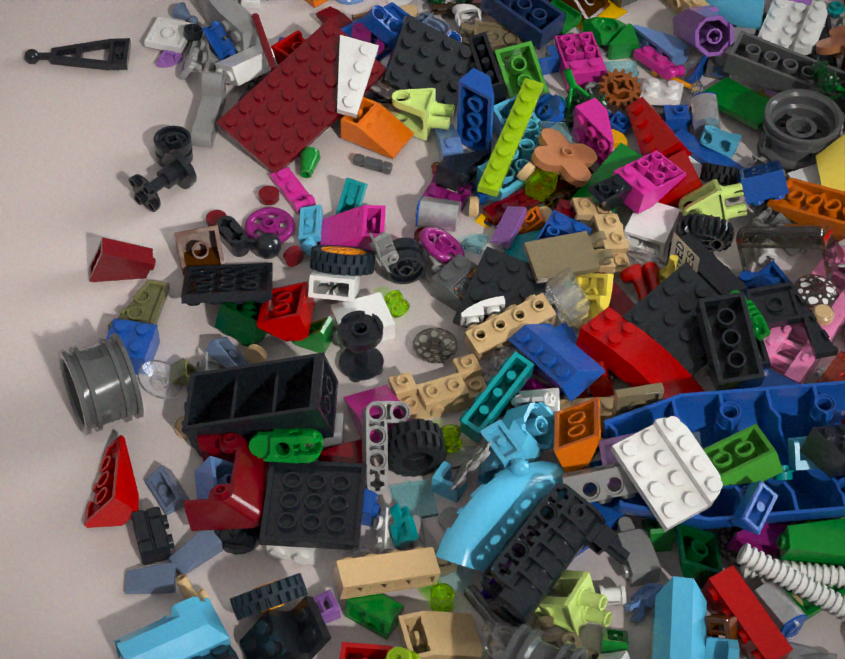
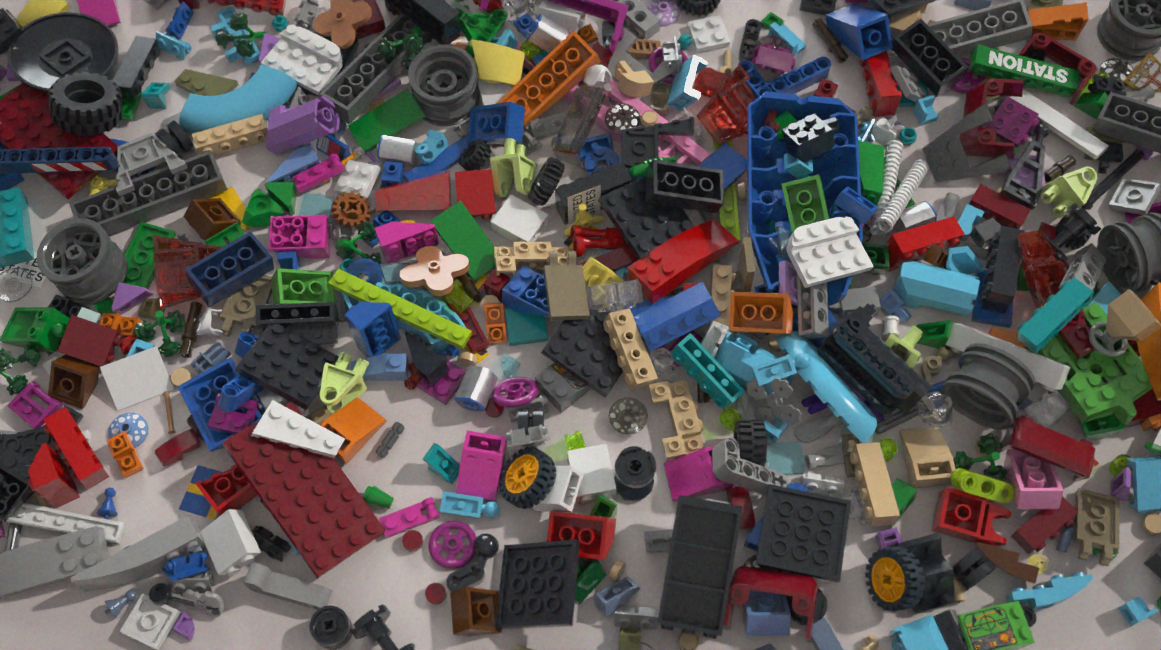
camera: 80 degrees left, 15 degrees up
green piece [249,428,324,463] -> none
dark red bar [251,13,277,72] -> none
dark red piece [282,245,305,267] -> none
teal plate [389,503,419,549] -> none
white slope [460,296,505,327] -> none
medium lavender slope [490,206,527,249] -> none
tan piece [516,162,536,182] -> none
black slope [588,173,632,212] -> none
dark pink slope [613,150,687,214] -> none
clear dish [626,247,667,269] -> none

